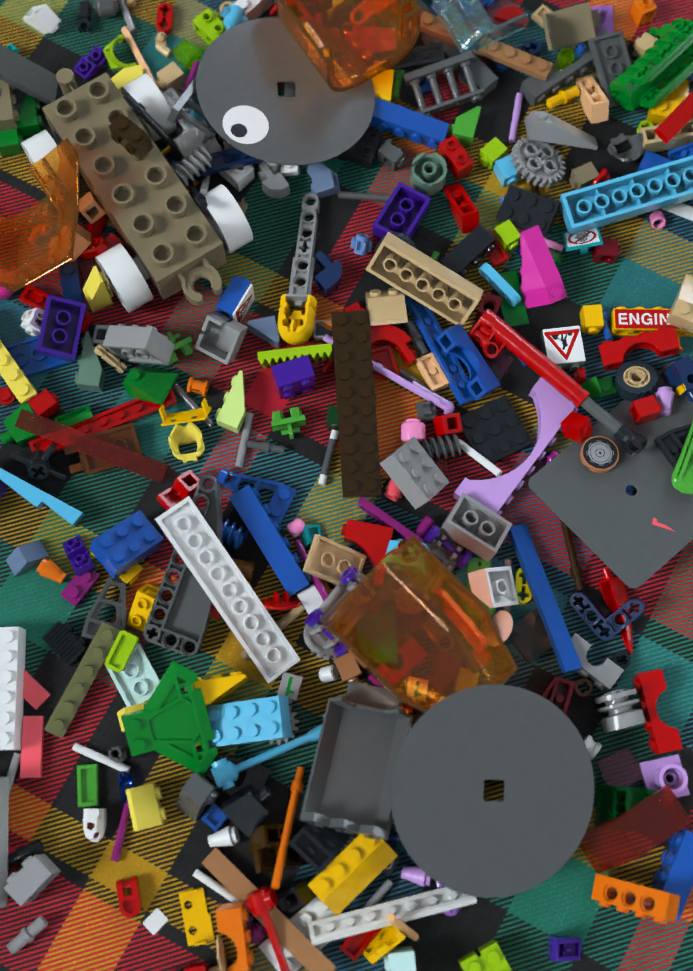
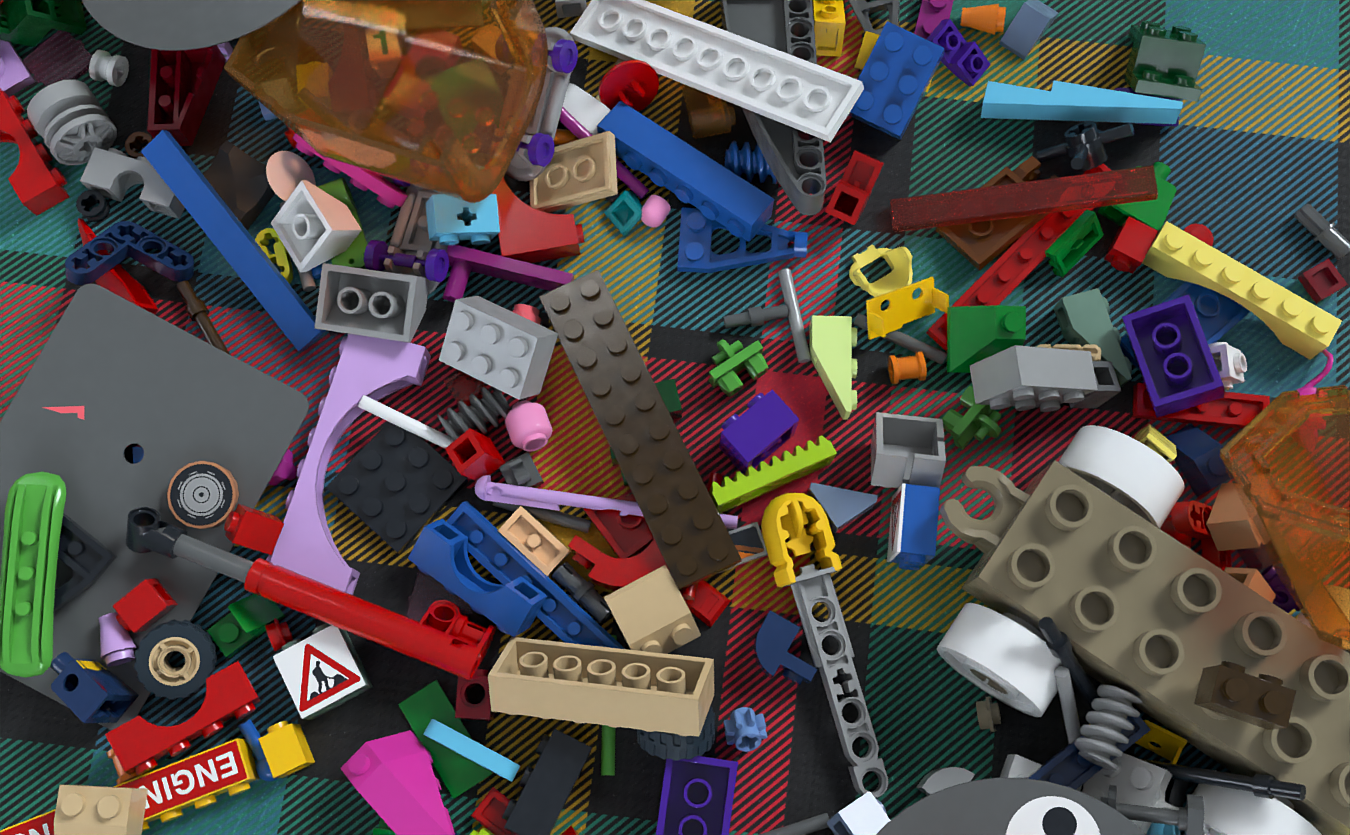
camera: 160 degrees right, 0 degrees up
dark grey bar [318,430,339,486] -> none

